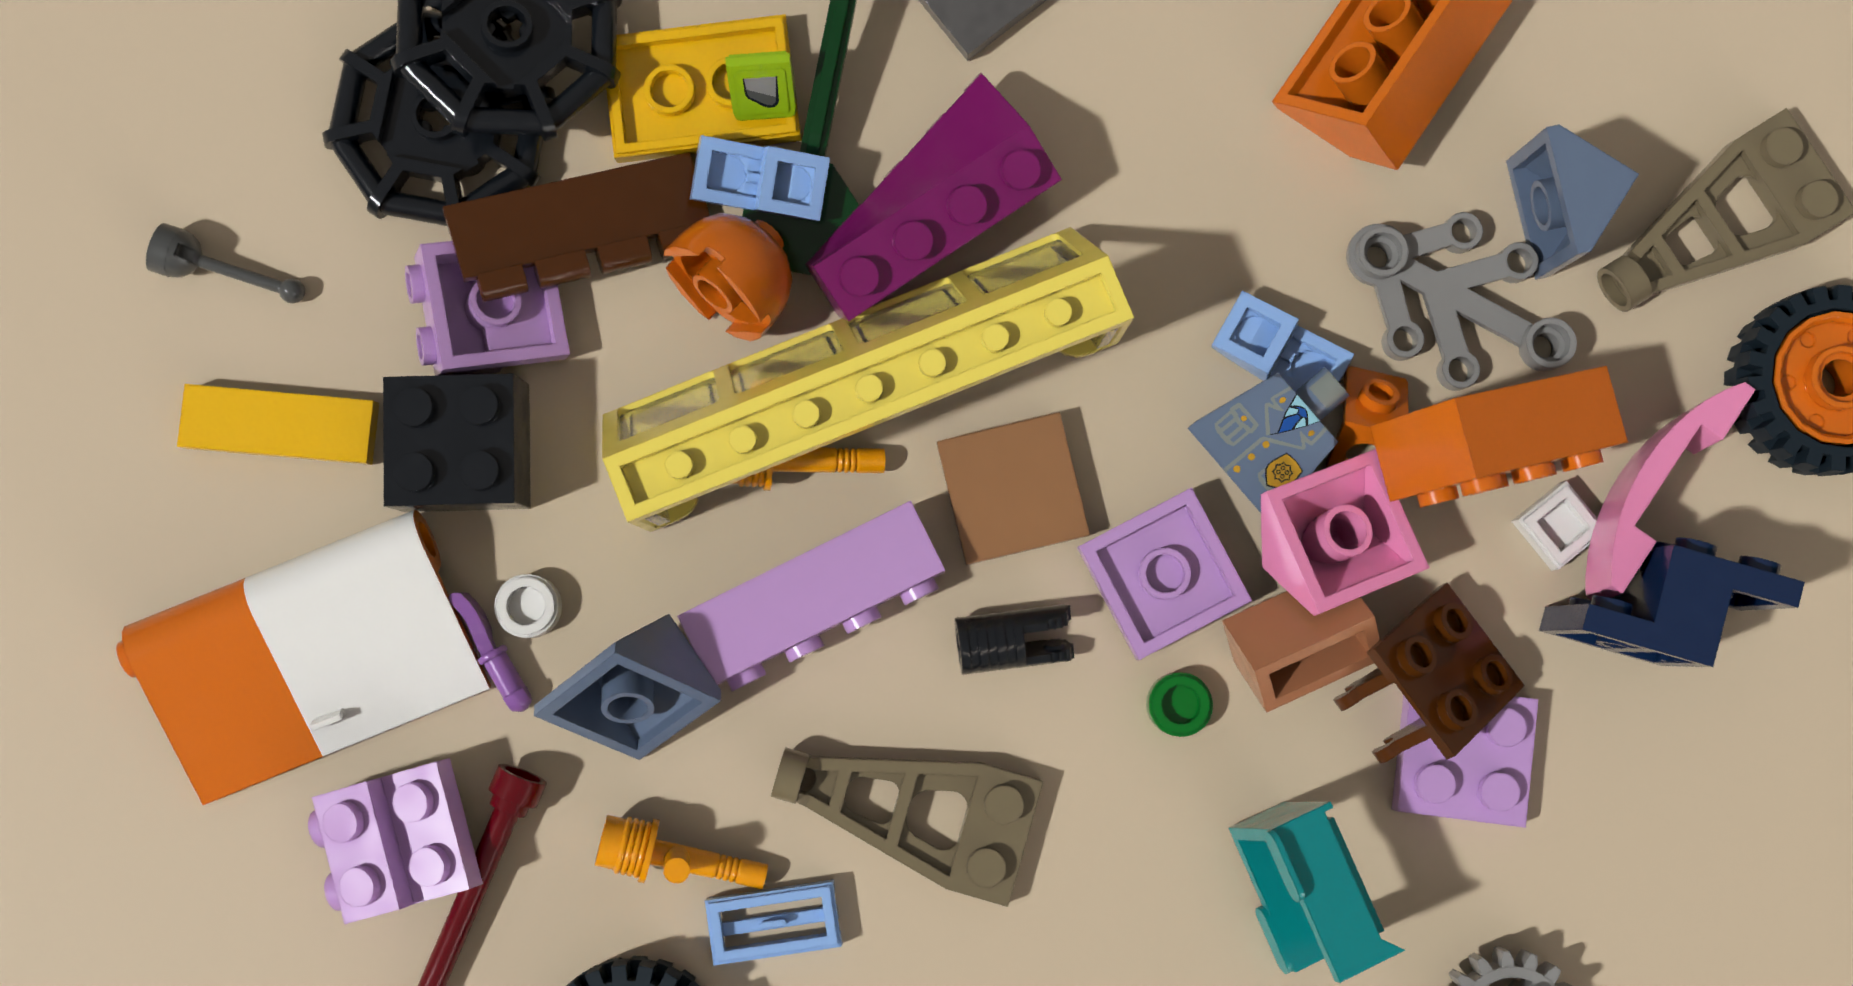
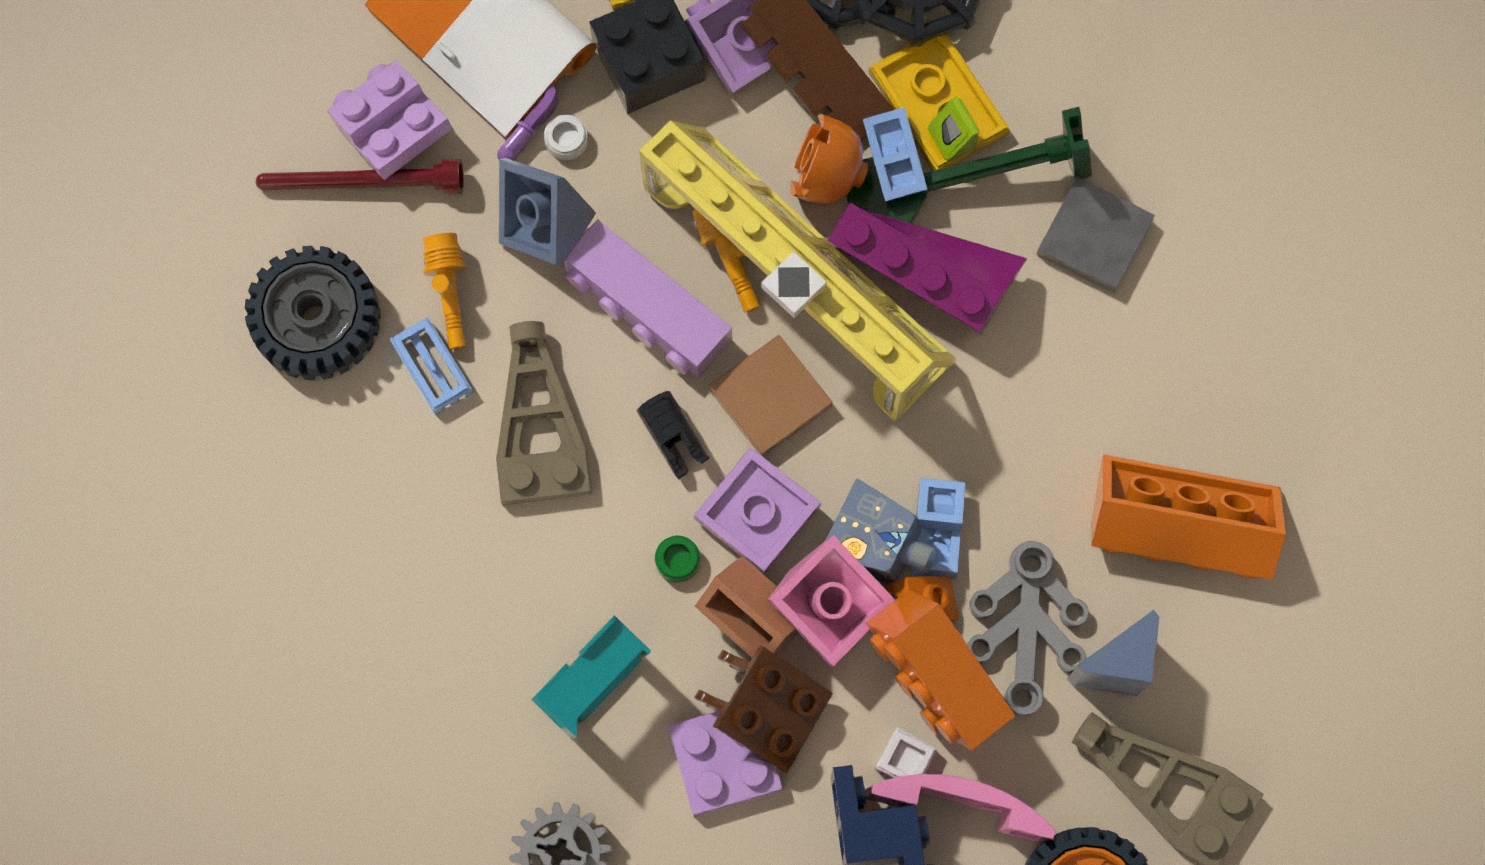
camera: 70 degrees right, 10 degrees down
none -> white tile [761,251,827,318]

